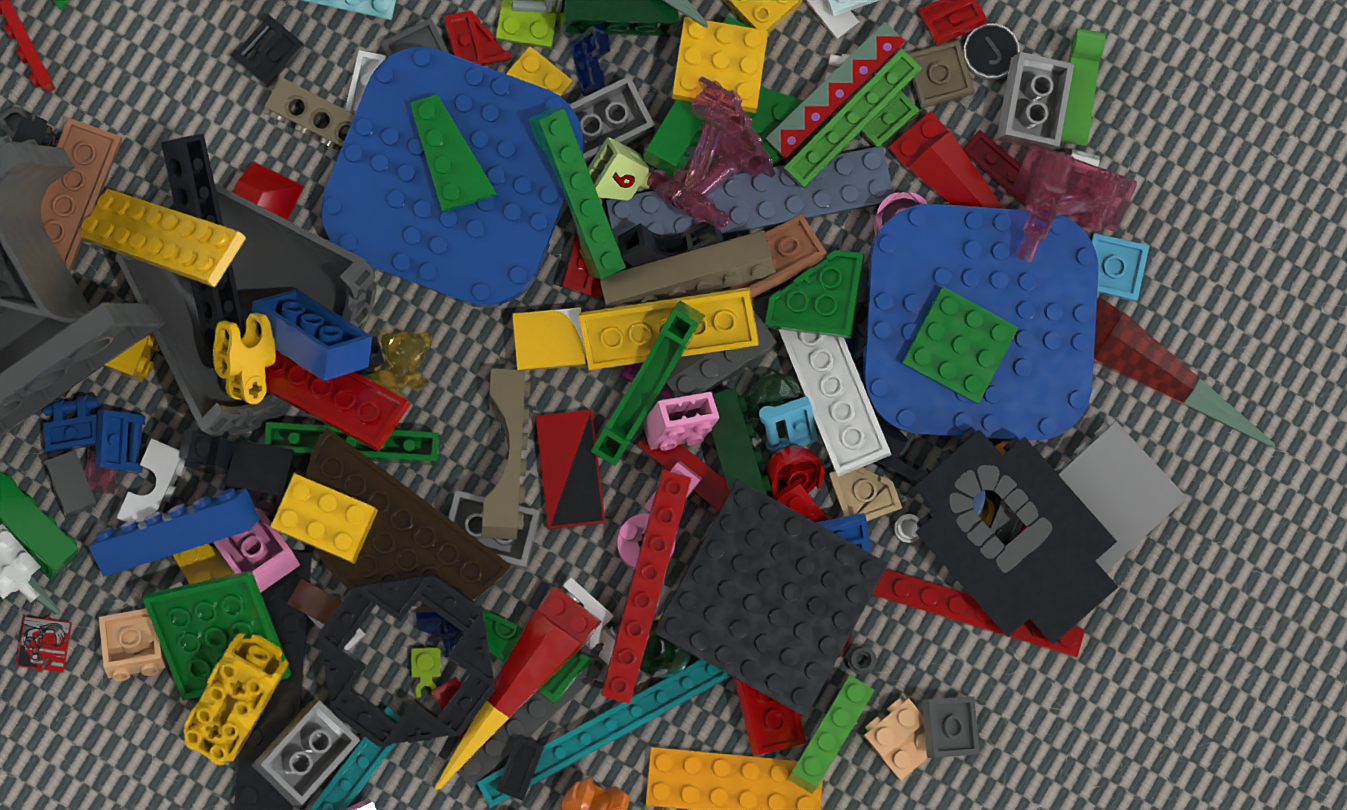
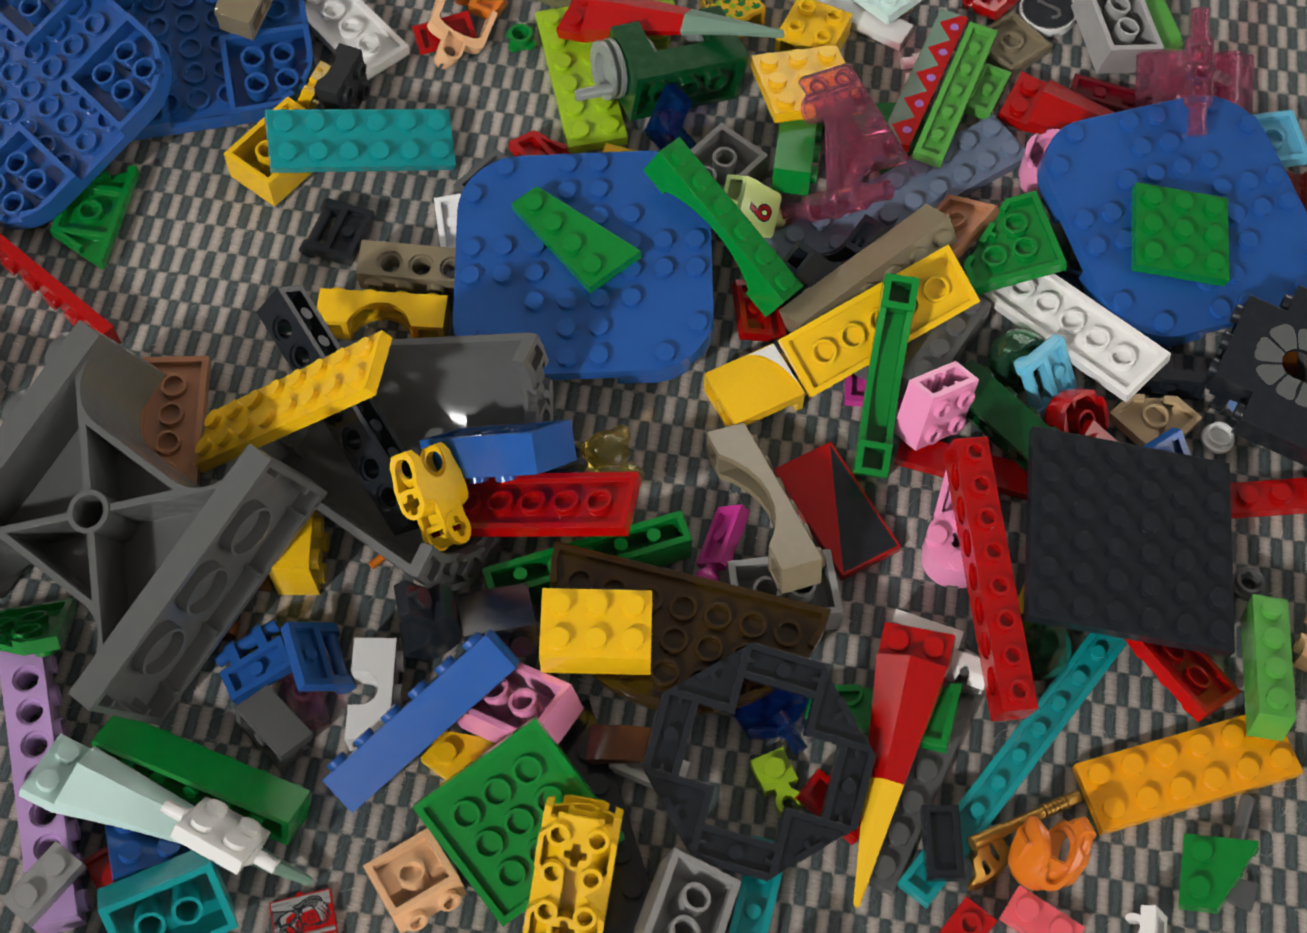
camera: 20 degrees left, 20 degrees down
none -> yellow arch [317,287,450,340]
none -> dark pink plate [695,504,750,582]
none -> pearl gold piece [966,790,1082,891]

